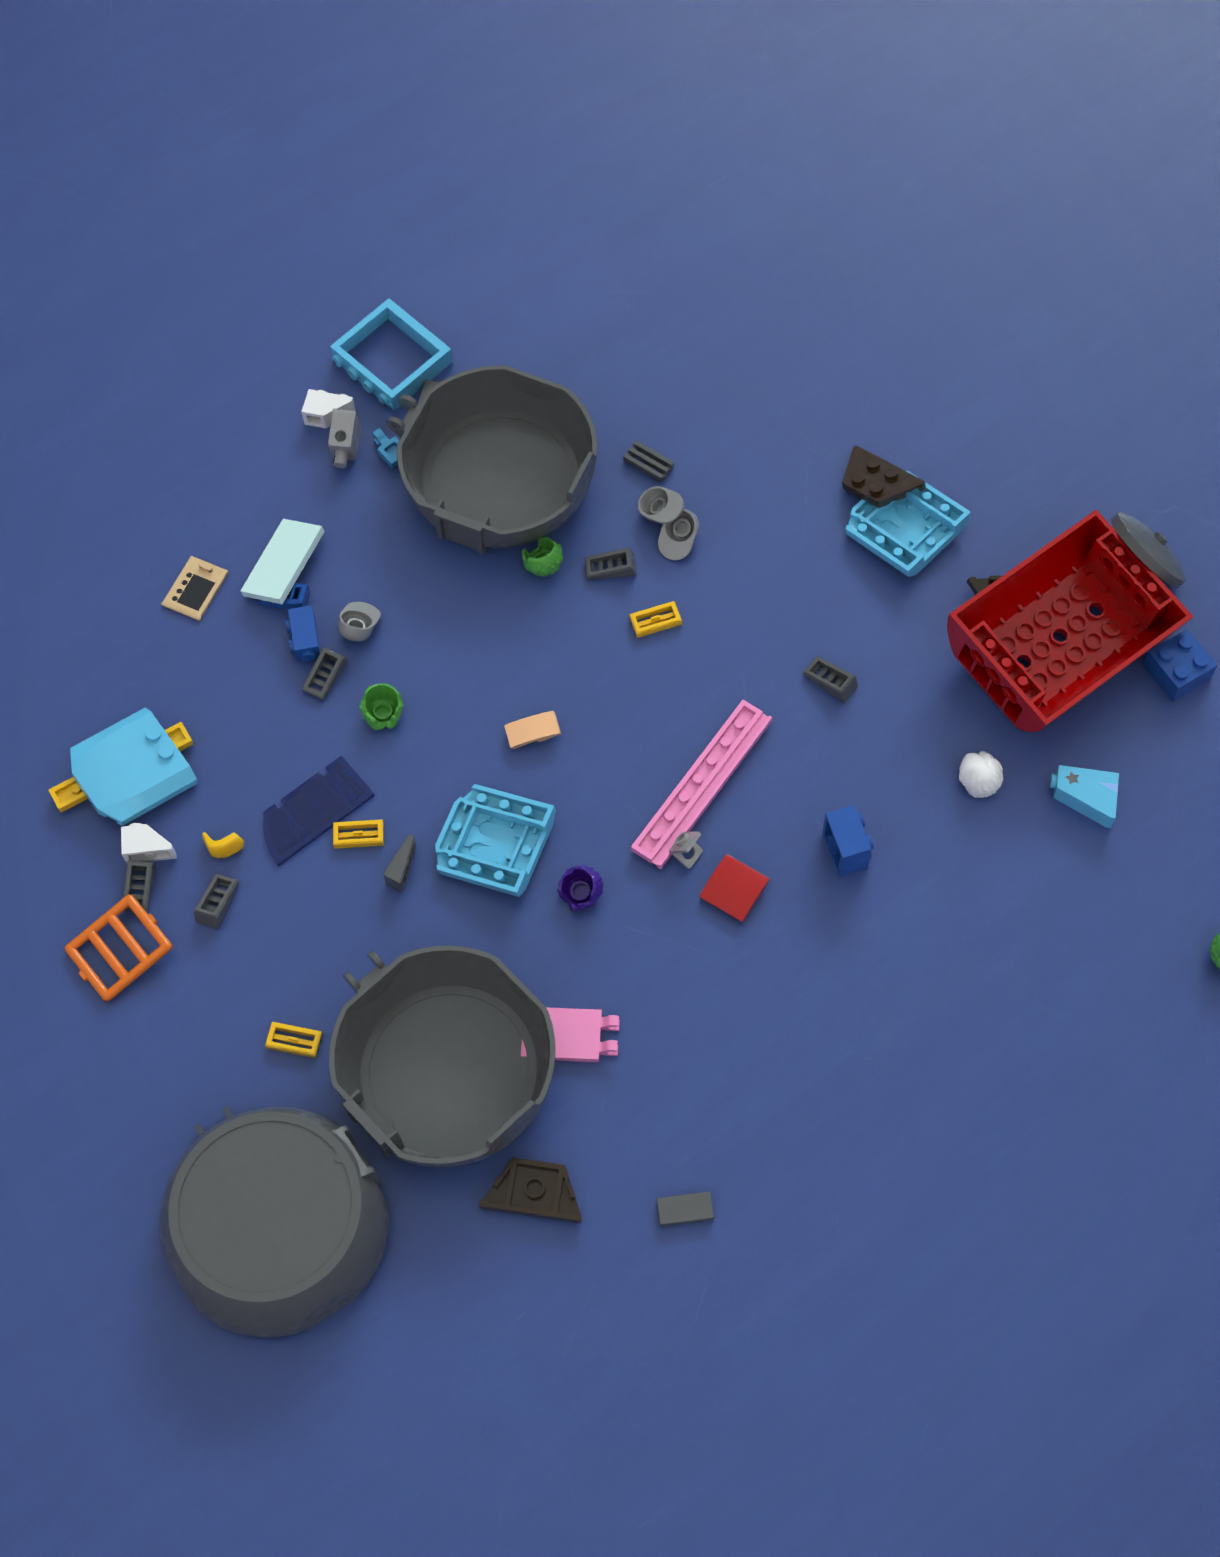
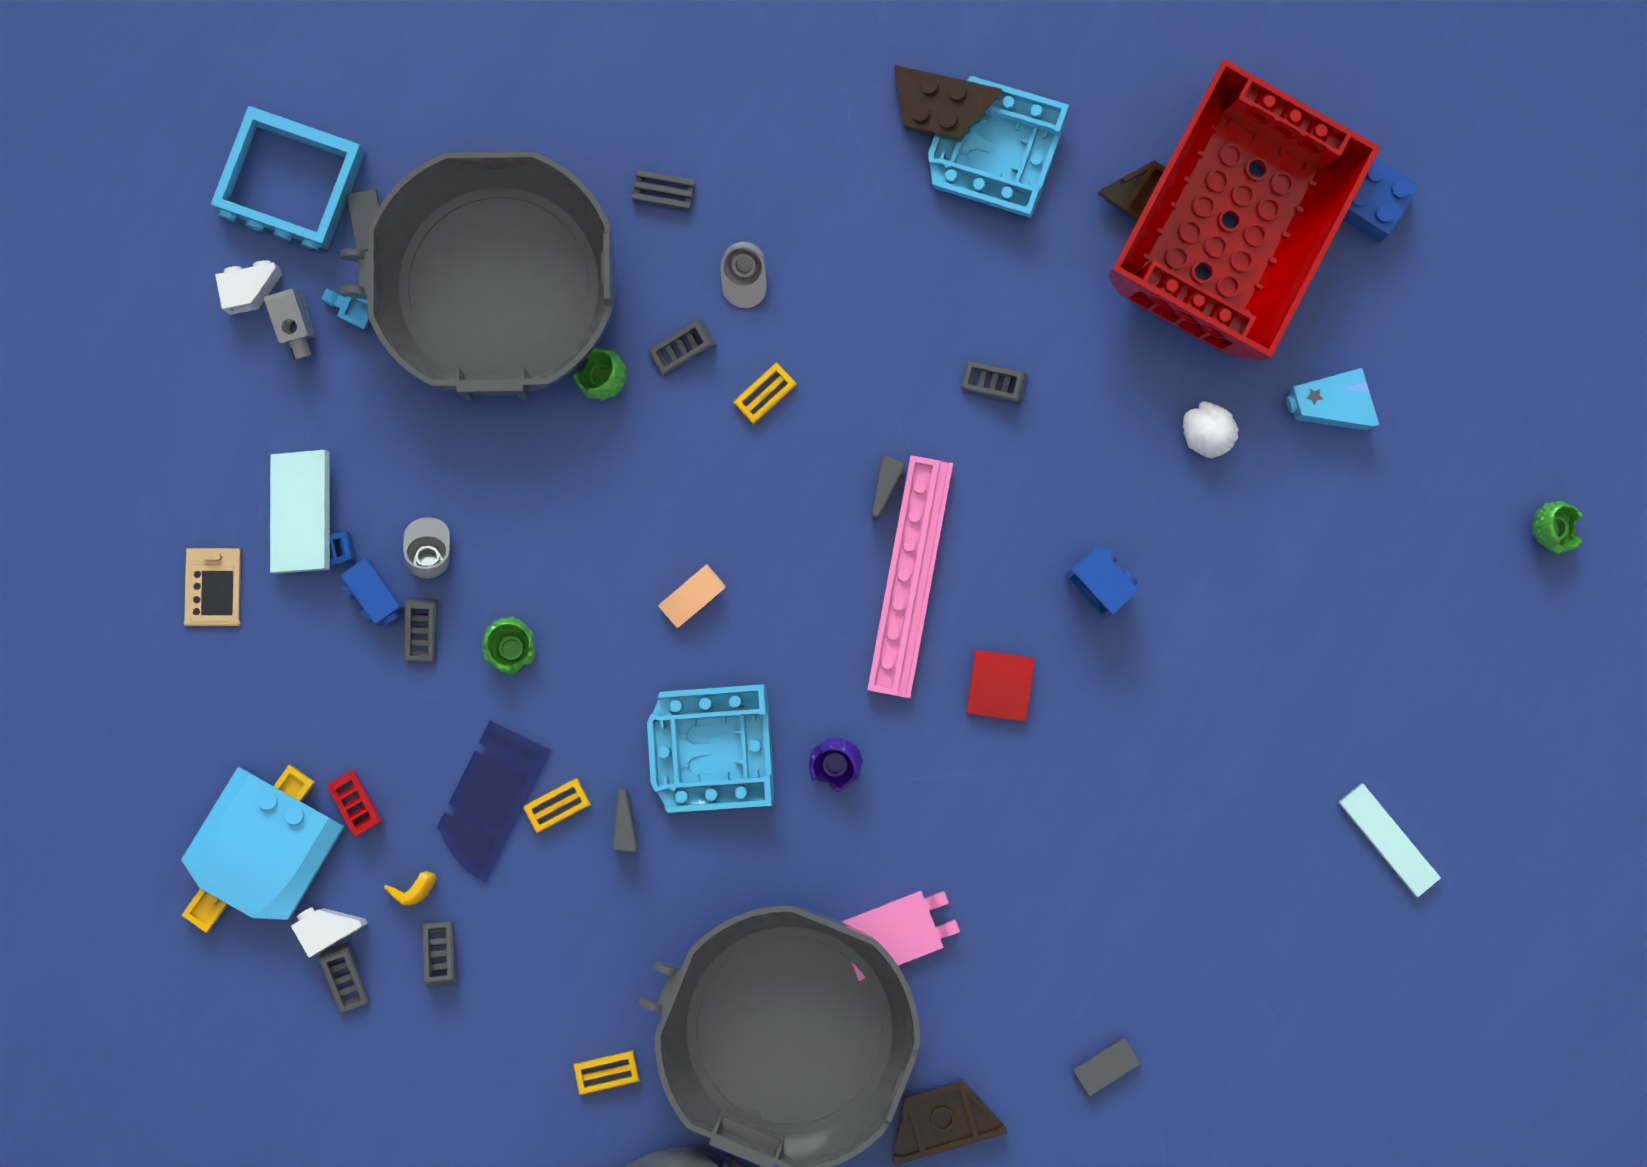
camera: 30 degrees left, 20 degrees up
orange bar [65,894,172,1002] -> none
light grey cap [638,486,684,524] -> none
light grey bracket [669,831,703,869] -> none
dark grey dish [1111,511,1186,588] -> none
none -> red slope [327,769,384,837]
none -> dark grey slope [871,454,905,520]
none -> light aqua tile [1338,784,1441,897]

